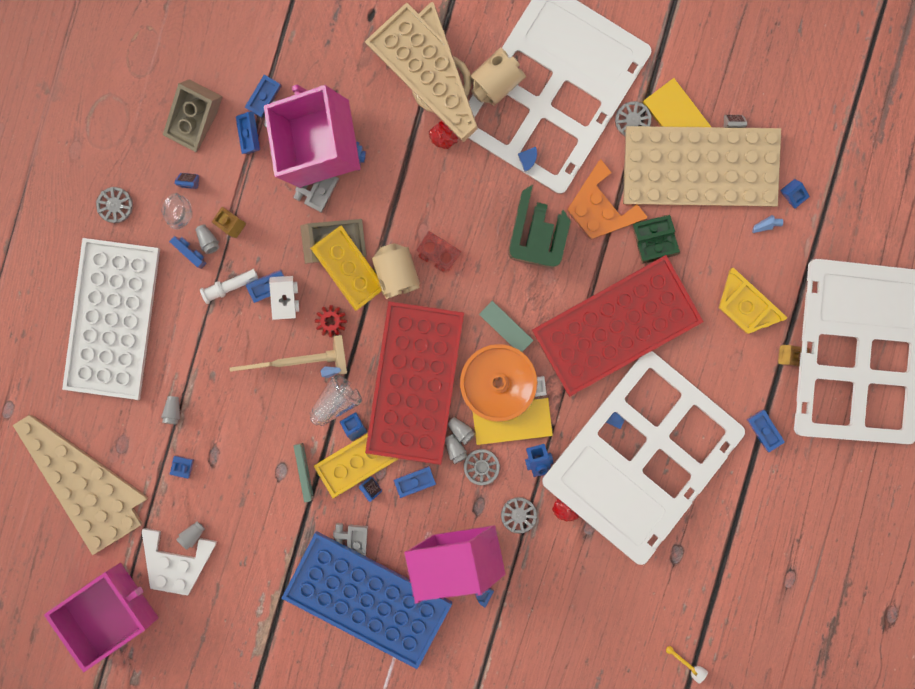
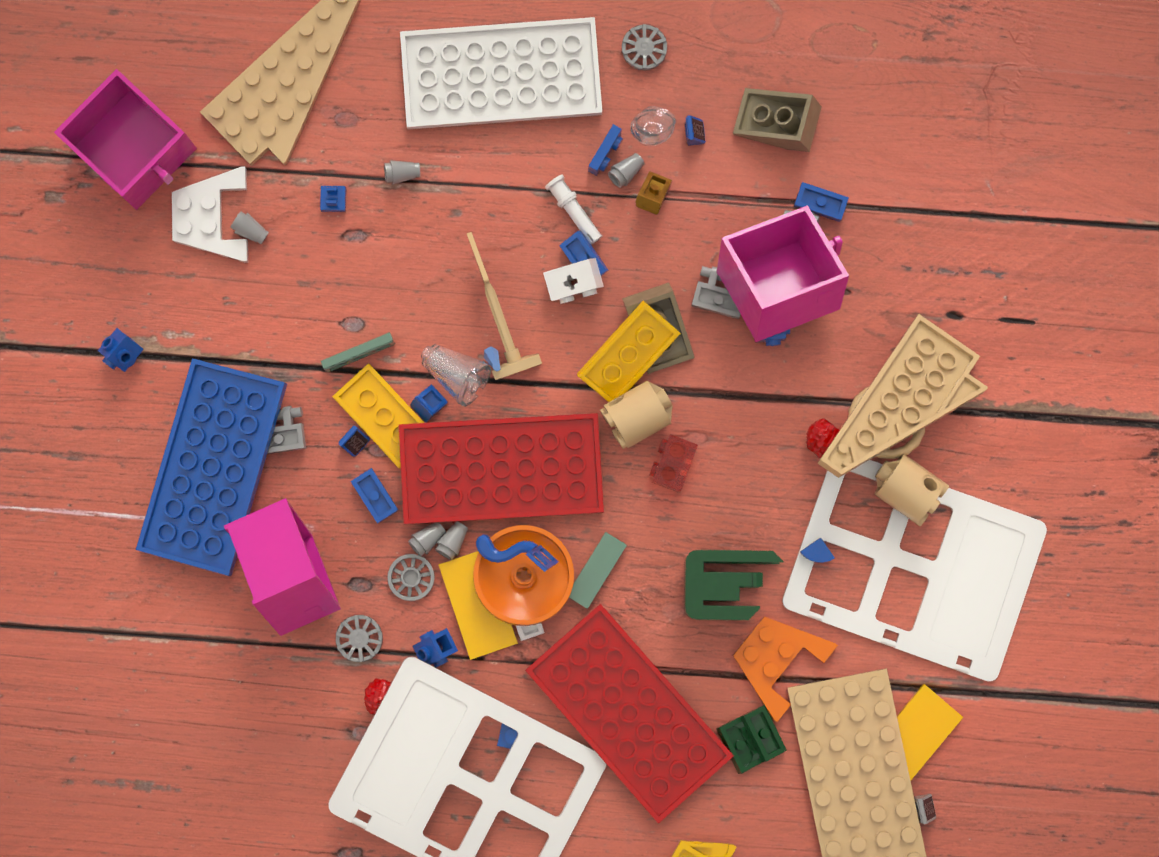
camera: 75 degrees right, 5 degrees down
blue plate [236,112,260,154] -> none
red gear [315,305,348,338] -> none
blue tile [475,588,494,608] -> none
light grey wheel [615,101,651,136] -> none
none -> blue brick [98,328,144,372]
none -> blue piece [476,534,559,572]

